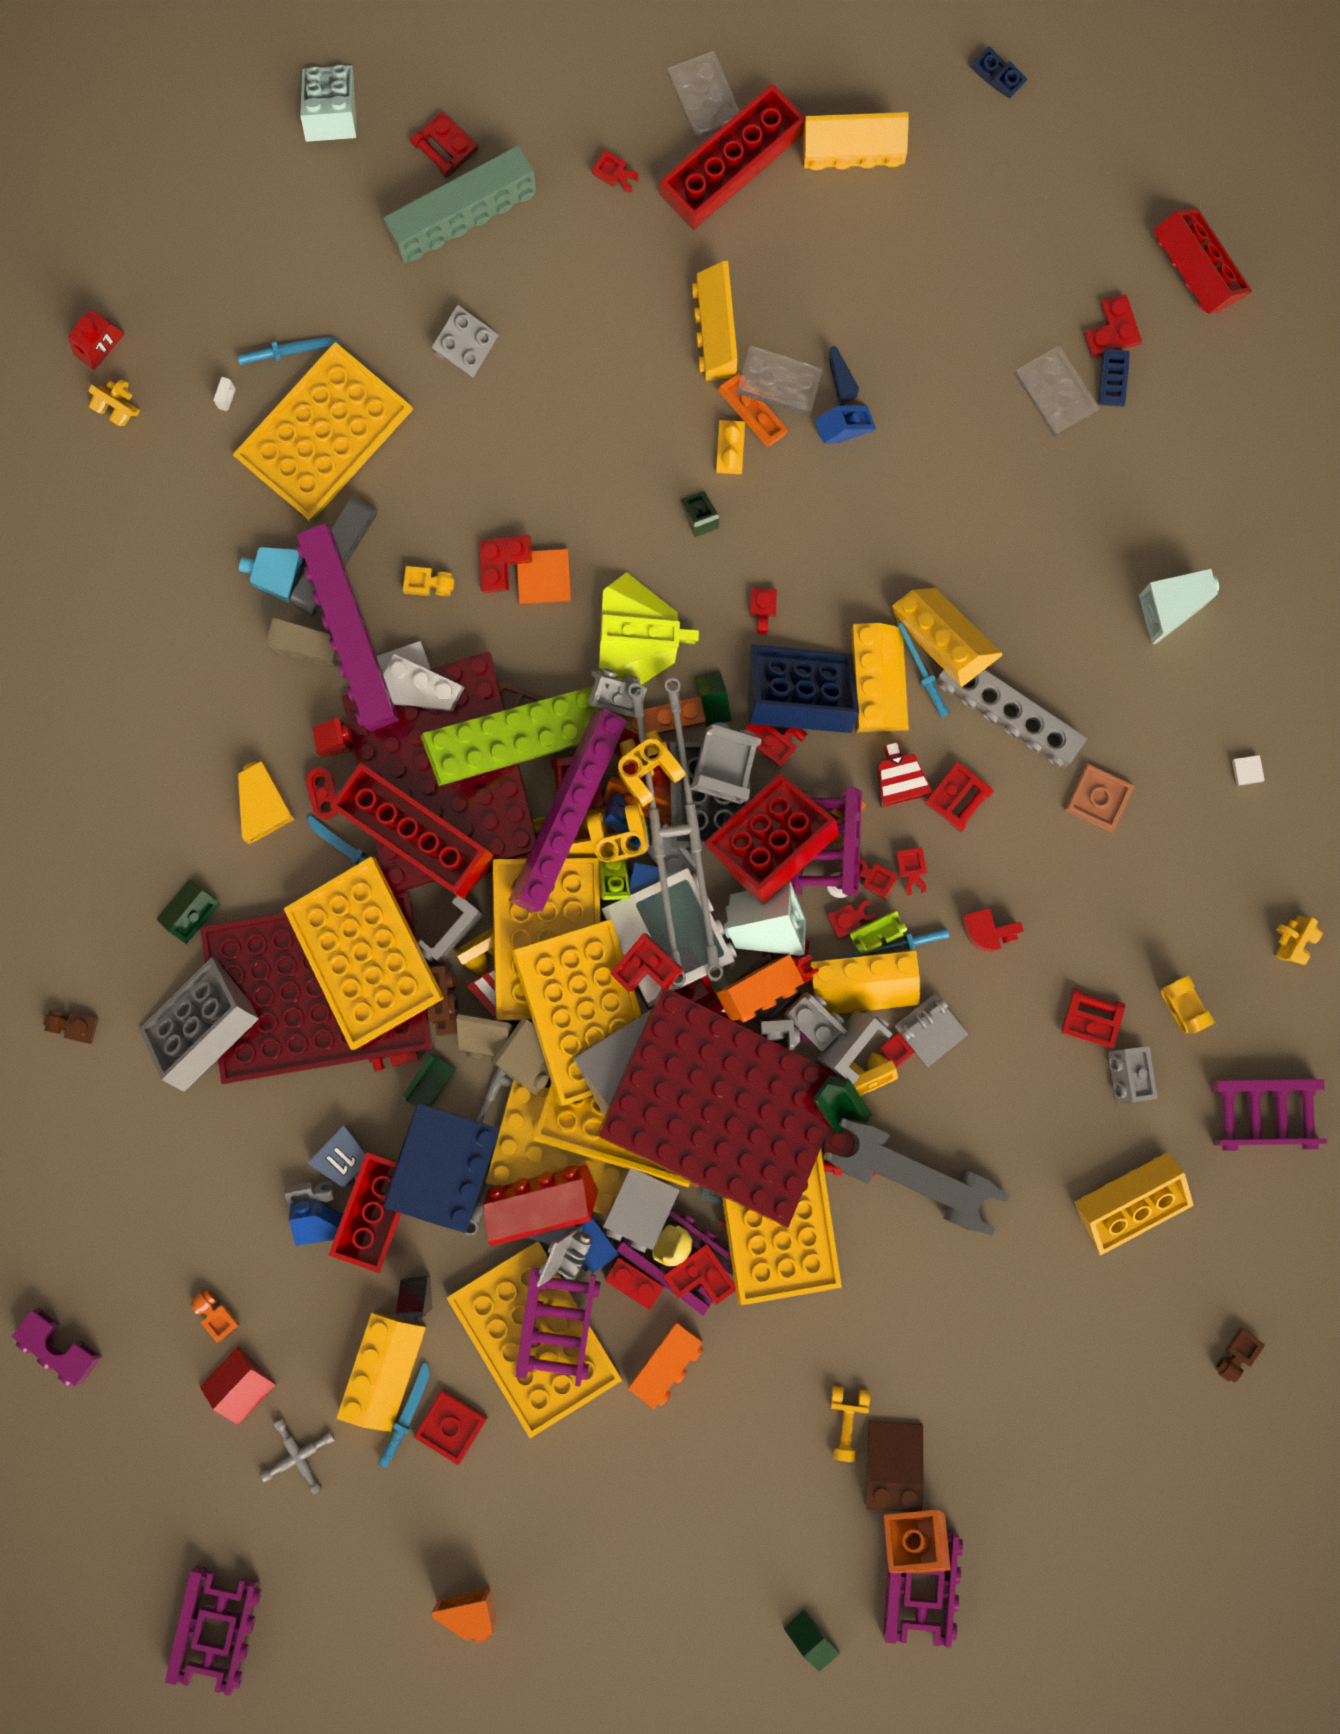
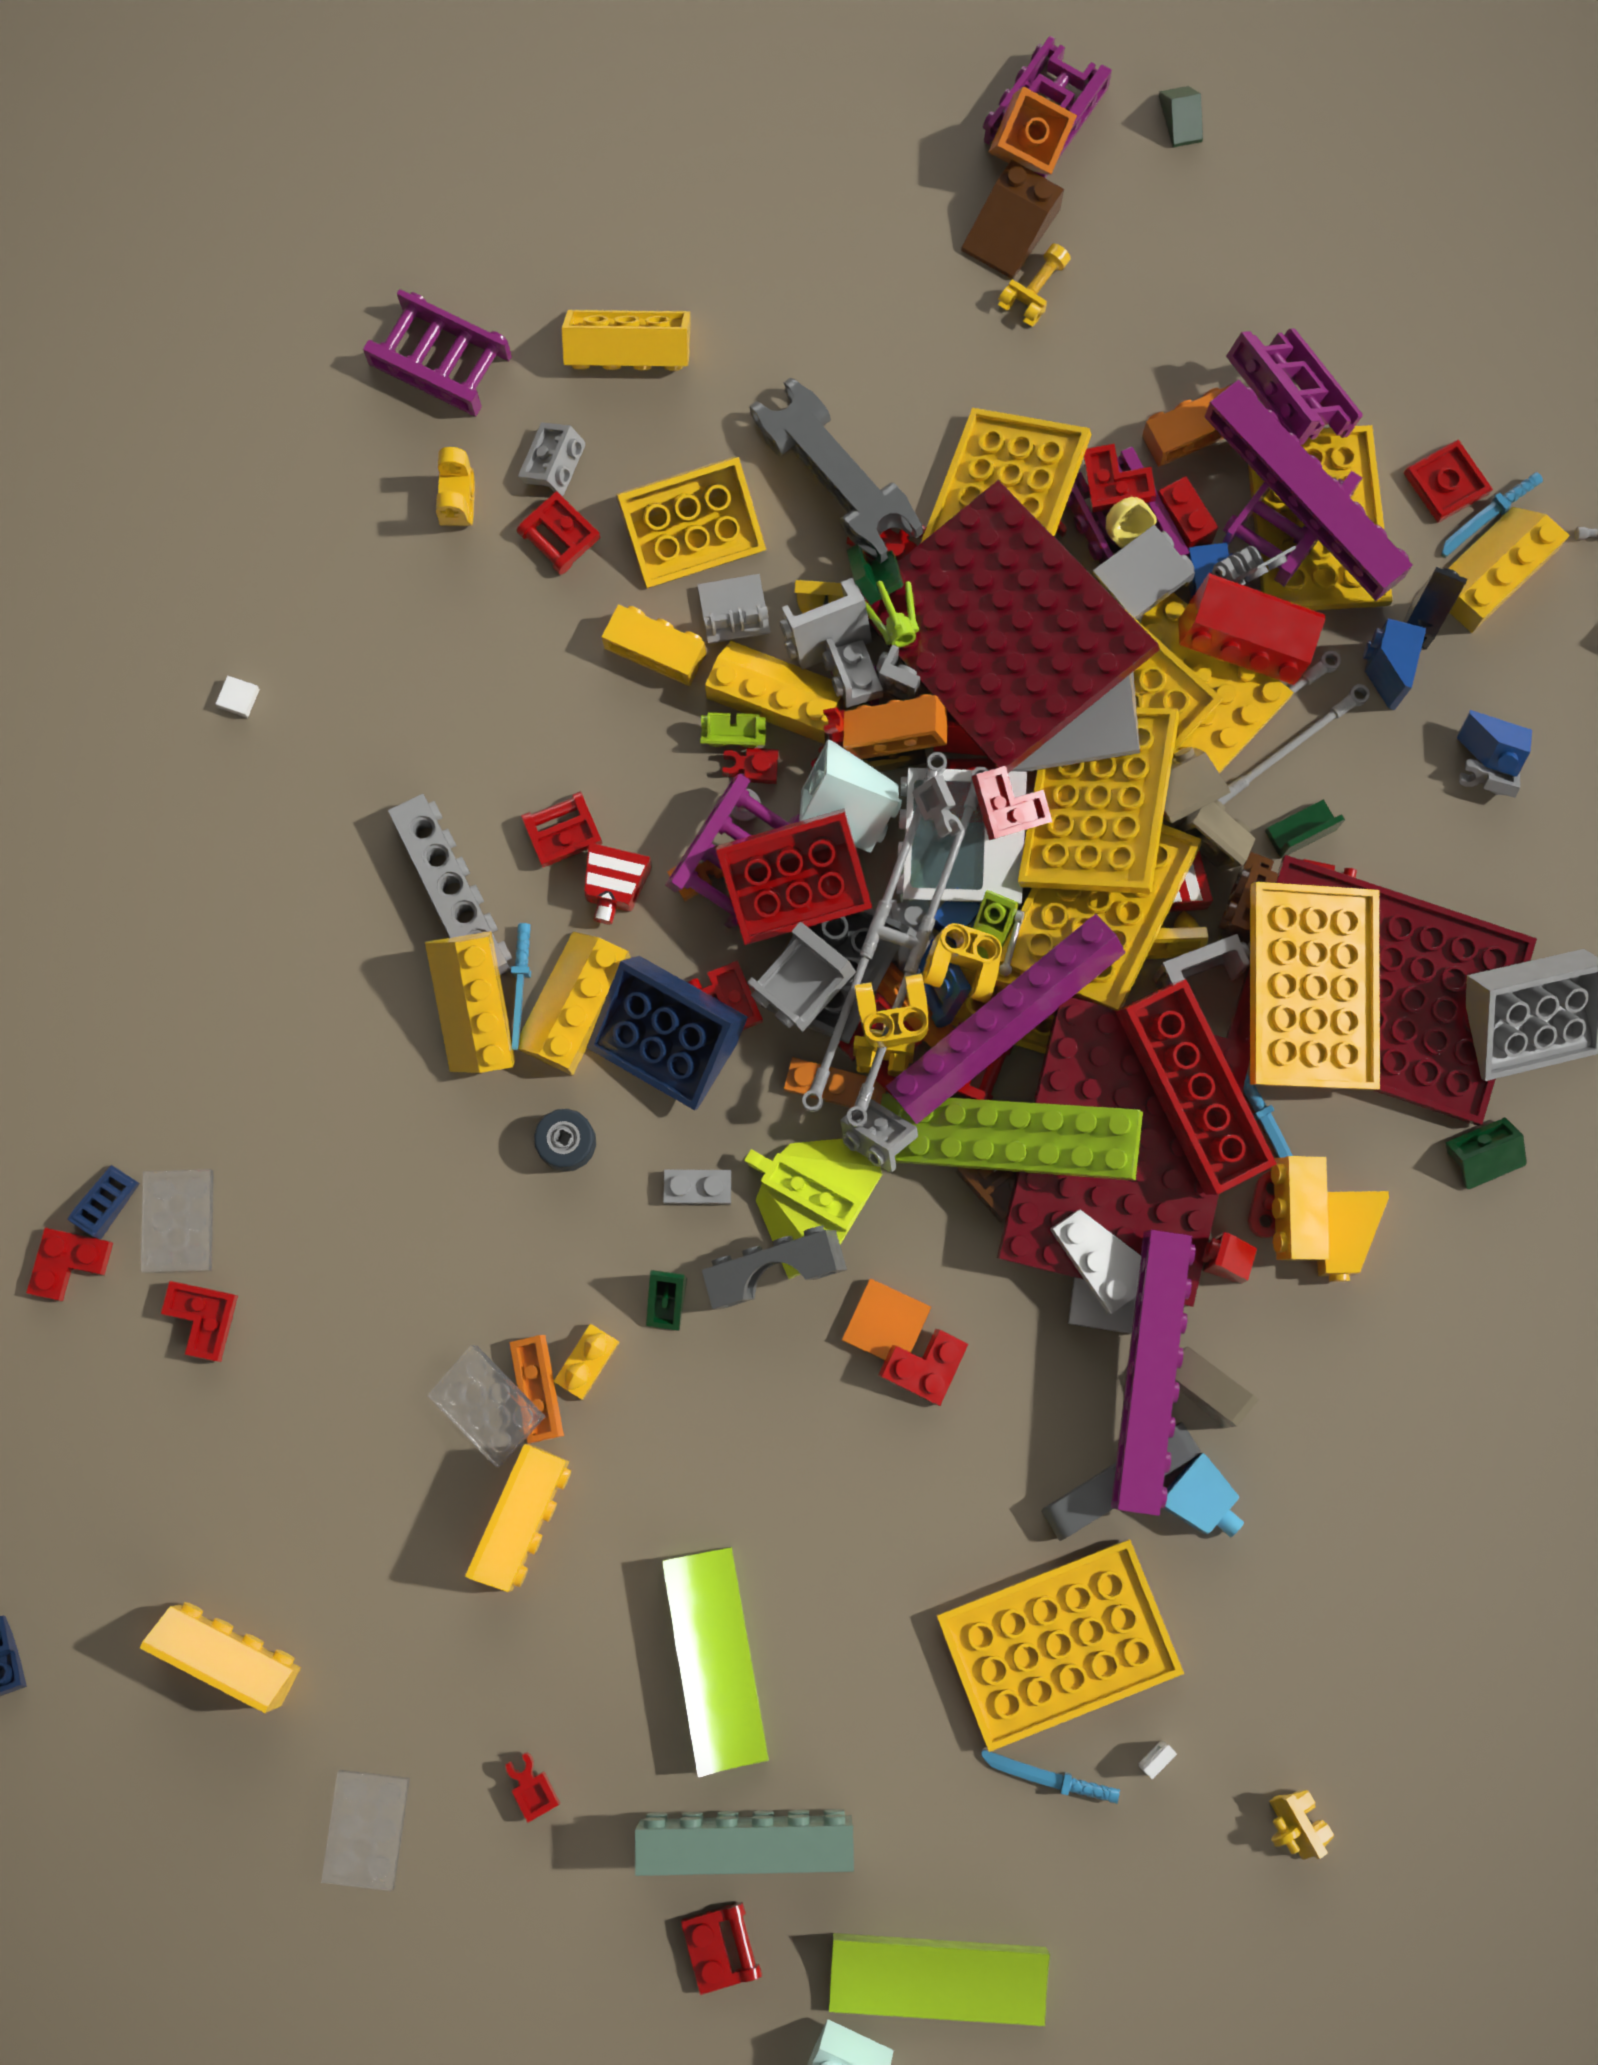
camera: 150 degrees left, 5 degrees down
red torso [68,309,125,371] -> none
sand blue torso [308,1125,367,1187] -> none
red slope [328,1152,401,1273] -> none
dark blue slope [382,1103,500,1233] -> none
yellow plate [403,566,455,596] -> none
light grey hinge [431,305,499,378] -> none
orange slope [431,1588,497,1642] -> none
red brick [660,83,805,230] -> none
dark green slope [694,670,732,727] -> none
red plate [750,588,777,634] -> none
blue slope [814,406,876,444] -> none
dark blue slope [828,345,859,406] -> none
dark azure sword [845,928,949,958] -> none
red plate [859,859,899,900] -> none
red tile [877,1032,915,1068] -> none
red plate [896,847,927,896] -> none
red brick [961,908,1024,952] -> none
nougat tile [1065,763,1135,833] -> none
light aqua slope [1139,569,1219,644] -> none
reddish brown plate [1216,1328,1265,1382] -> none
yellow hips [1275,915,1323,965] -> none
none -> red plate [161,1281,238,1362]
none -> black wheel [534,1108,596,1172]
none -> yellow brick [602,604,706,686]
none -> yellow slope [615,456,766,588]
none -> lime arch [662,1547,769,1777]
none -> light grey plate [664,1169,731,1205]
none -> dark grey arch [702,1226,847,1309]
none -> lime arch [829,1933,1050,2026]
none -> lime plant [865,581,919,647]
none -> light grey plate [912,775,963,838]
none -> light grey hinge [999,910,1025,976]
none -> magenta brick [1205,380,1413,601]
none -> magenta fence [1226,328,1362,445]
none -> yellow brick [1271,1156,1329,1260]
none -> blue slope [1363,618,1426,710]

